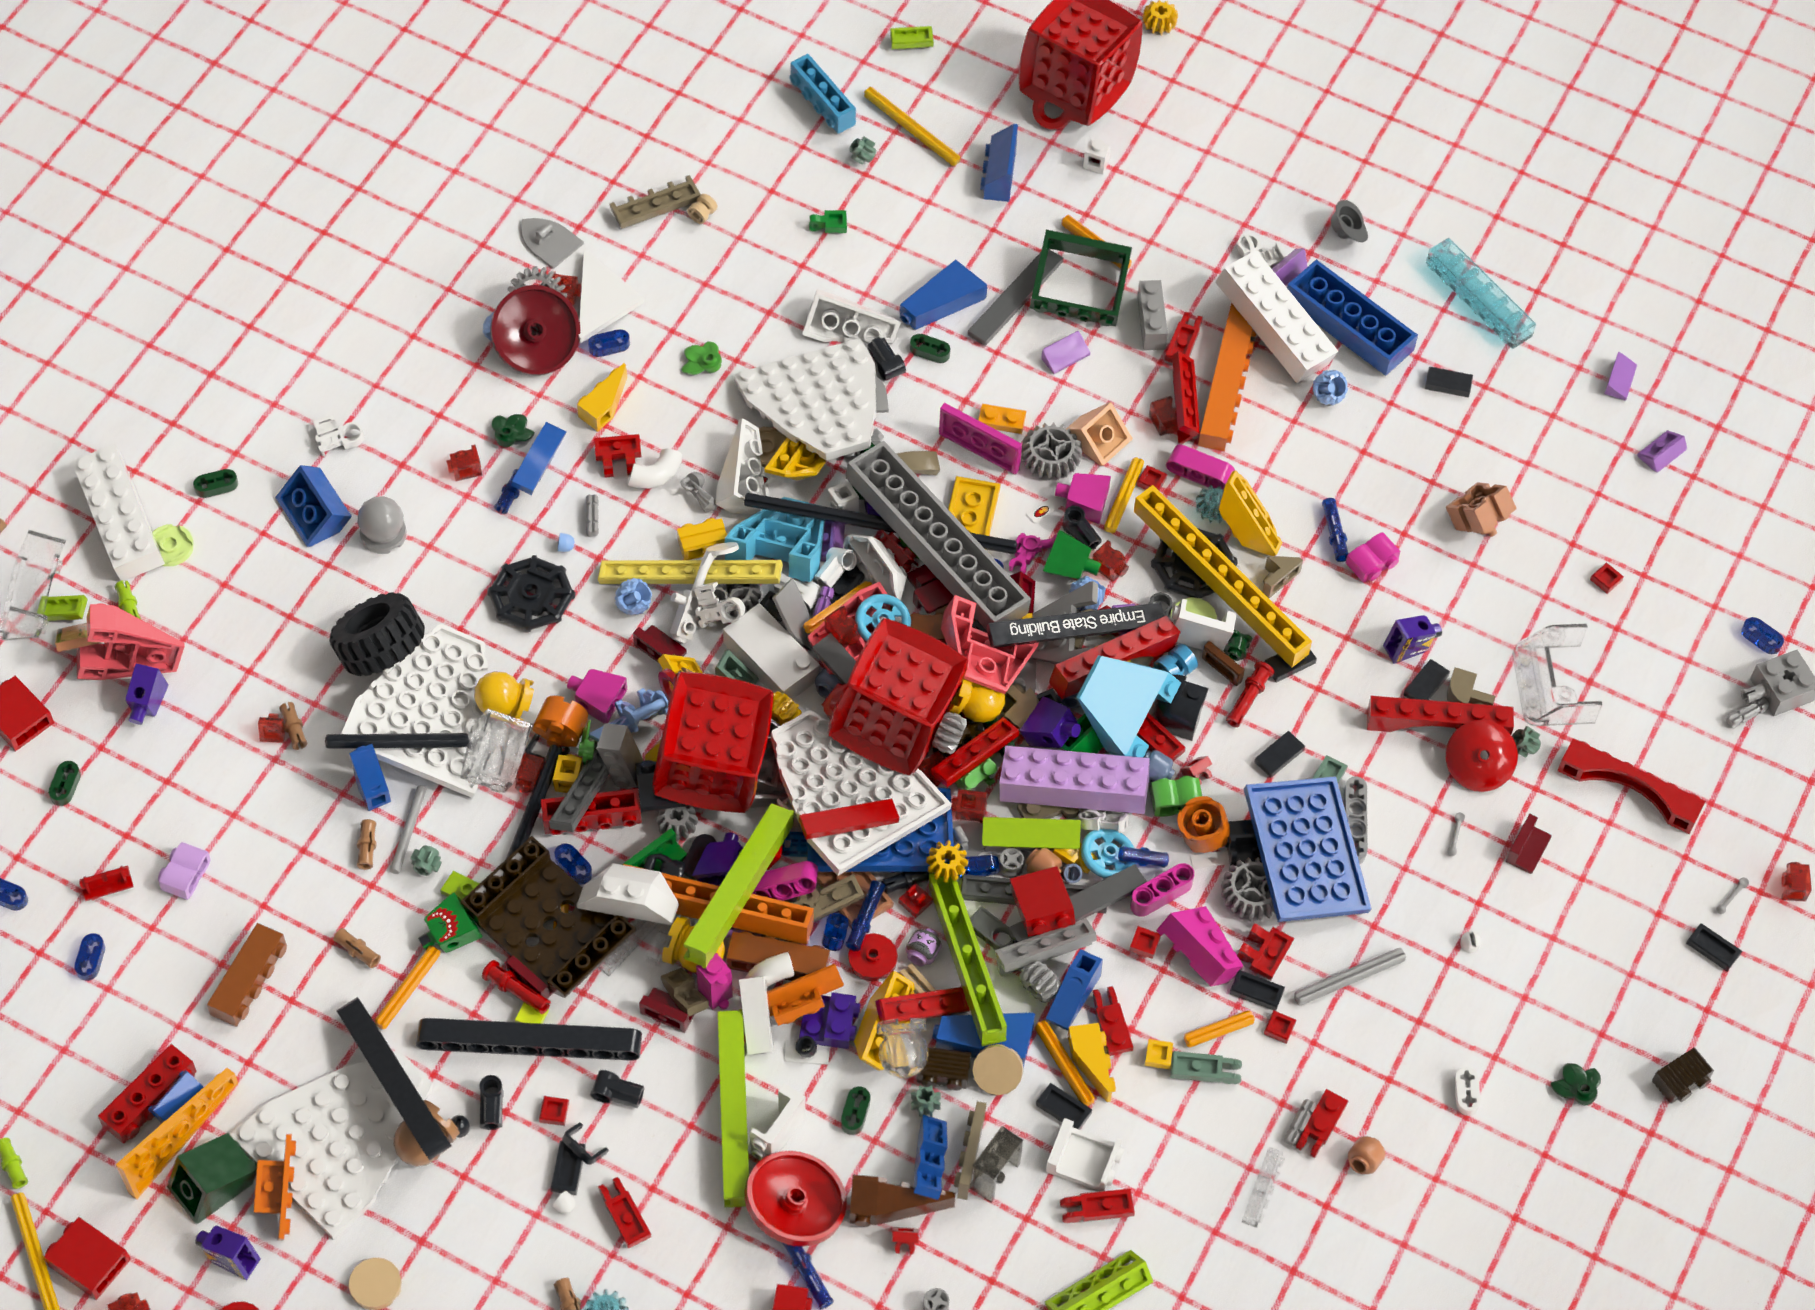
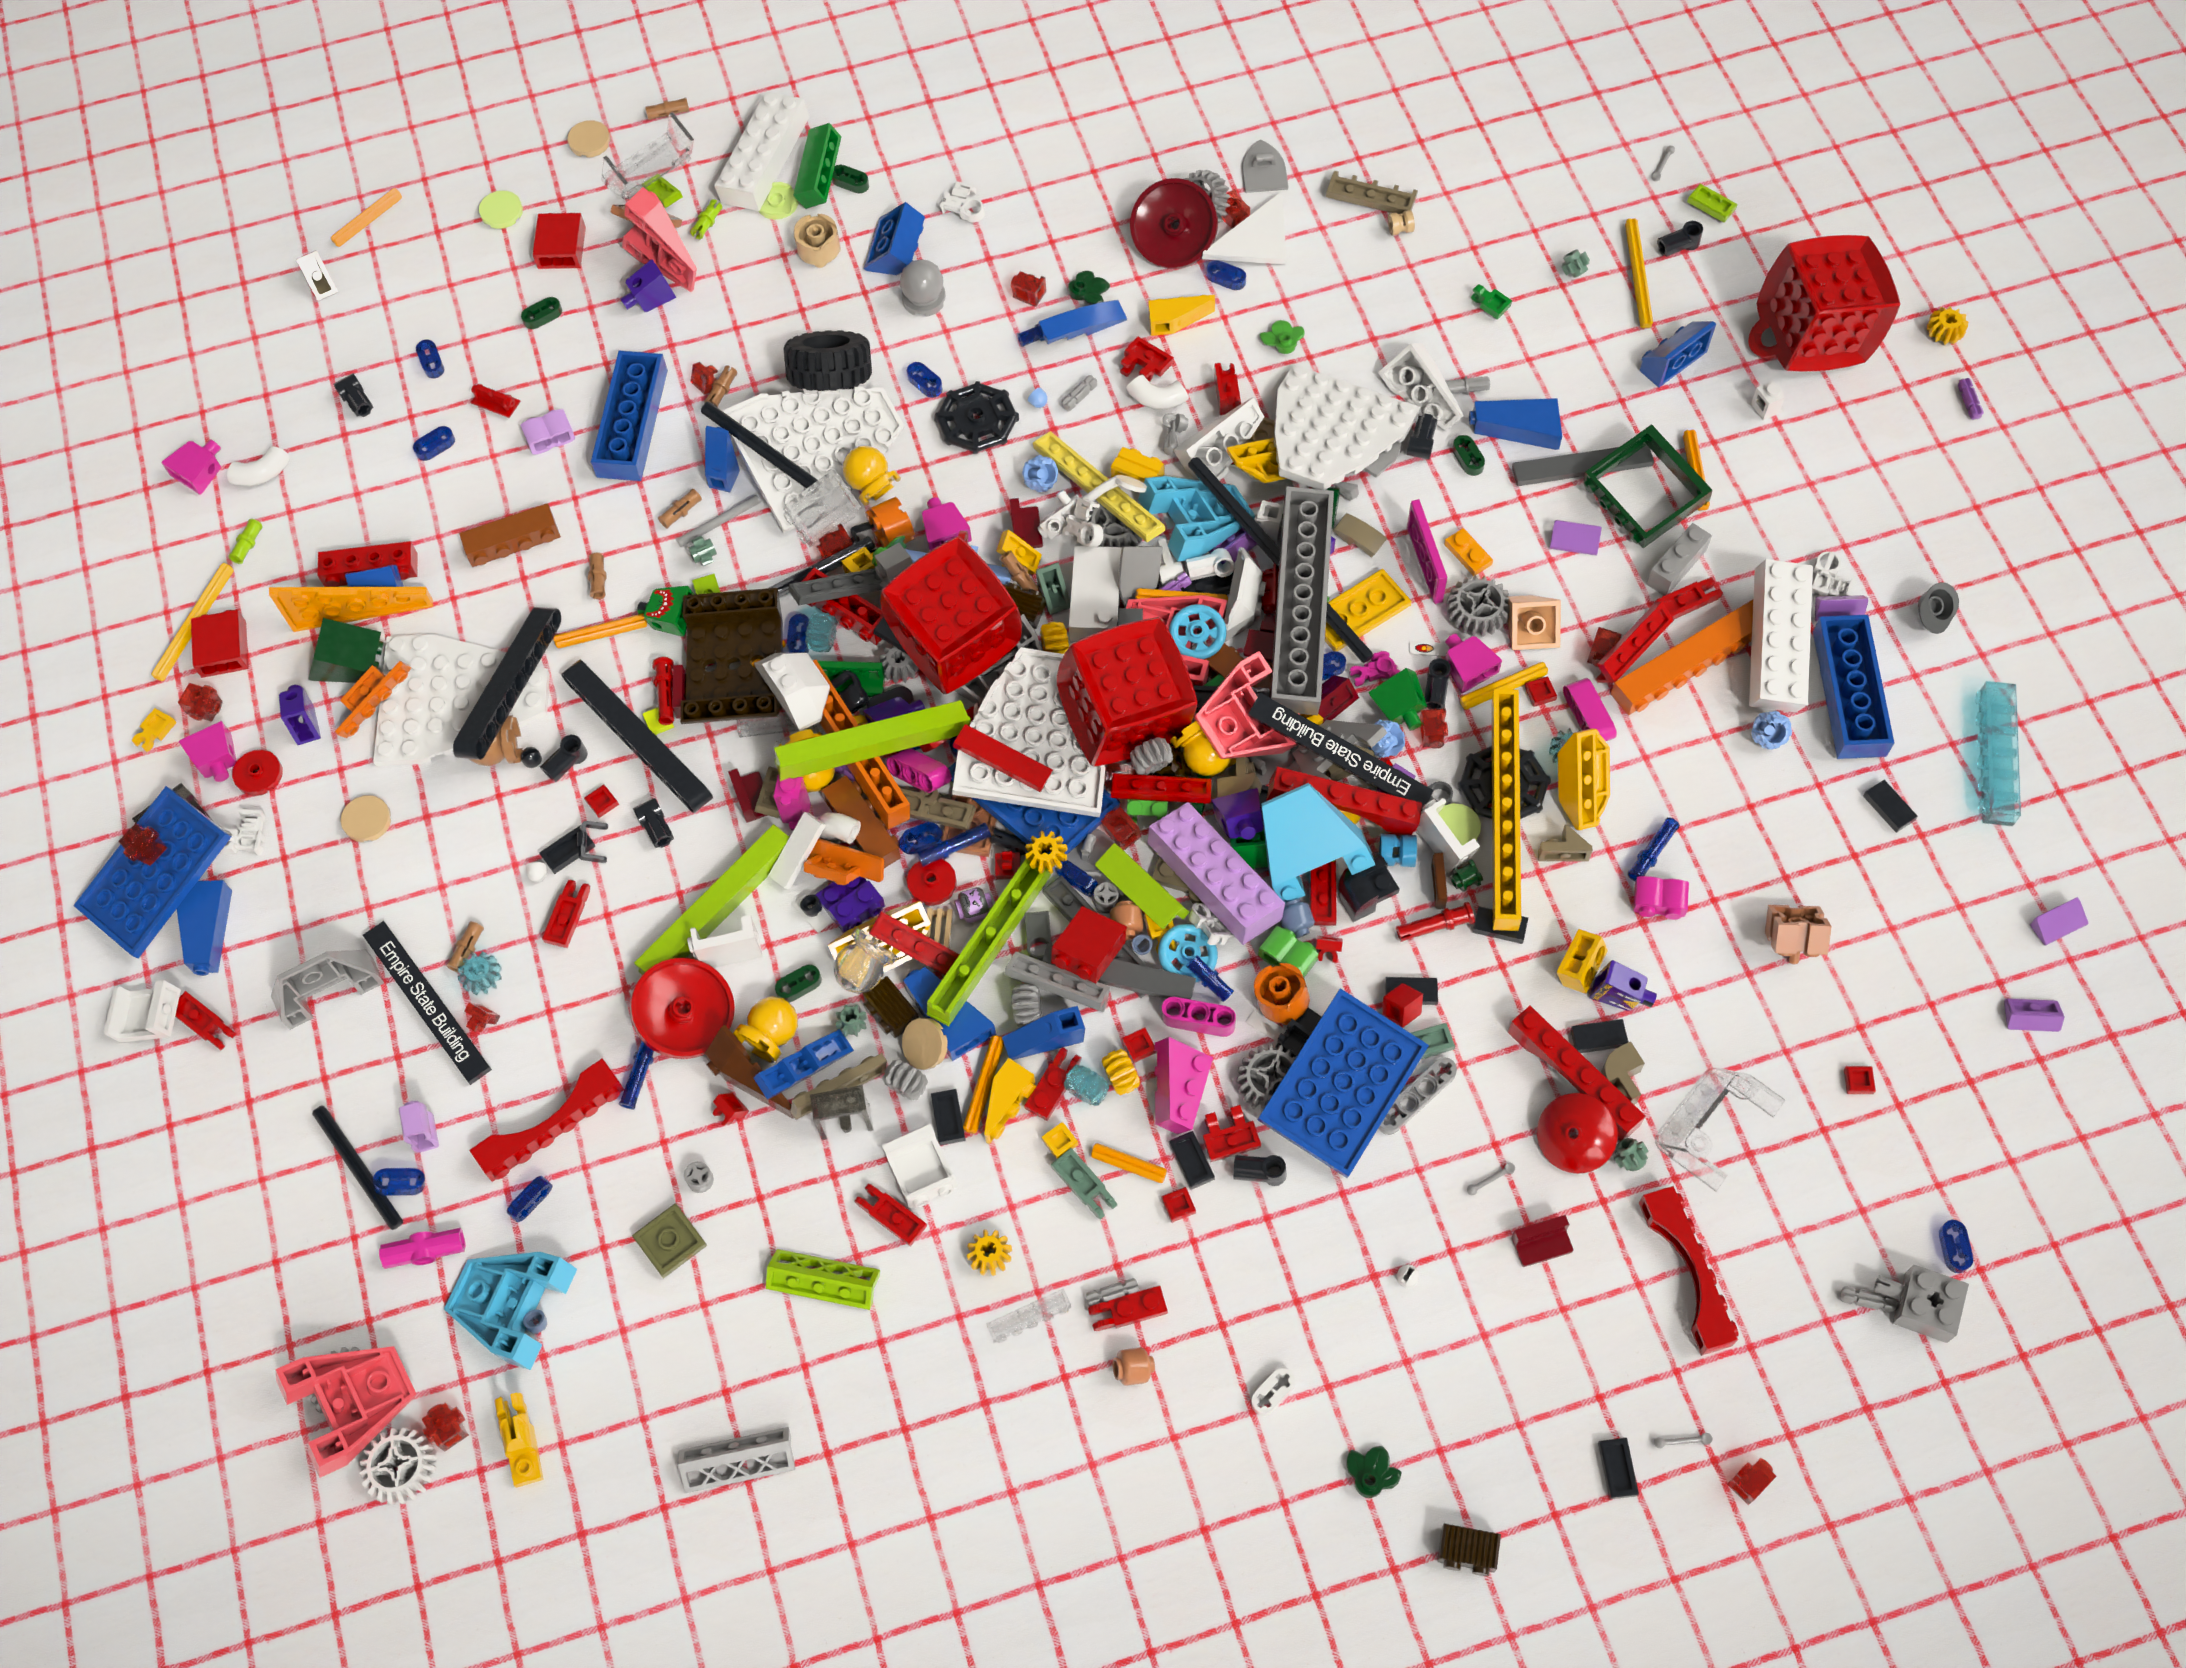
camera: 50 degrees right, 5 degrees up
dark azure brick [789,54,856,134] -> none
clear red brick [825,605,860,648] -> none
light grey axle [1294,948,1406,1005] -> none
none -> blue brick [591,351,668,481]
none -> yellow tile [733,996,798,1063]
none -> green brick [793,123,842,209]
none -> tan brick [794,214,841,268]
none -> clear light blue gear [805,612,837,653]
none -> light grey gear [882,1060,928,1100]
none -> clear blue beam [906,362,943,398]
none -> yellow gear [966,1229,1012,1276]
none -> clear light blue gear [1064,1065,1109,1106]
none -> yellow gear [1102,1049,1140,1095]
none -> red hinge [1214,363,1241,415]
none -> black piece [1233,1155,1287,1186]
none -> red panel [1382,984,1423,1028]
none -> light grey axle [1445,376,1490,395]
none -> yellow brick [1557,929,1608,994]
none -> light grey hinge [1652,145,1675,181]
none -> black piece [1657,220,1703,257]
none -> medium lavender axle [1958,378,1984,420]

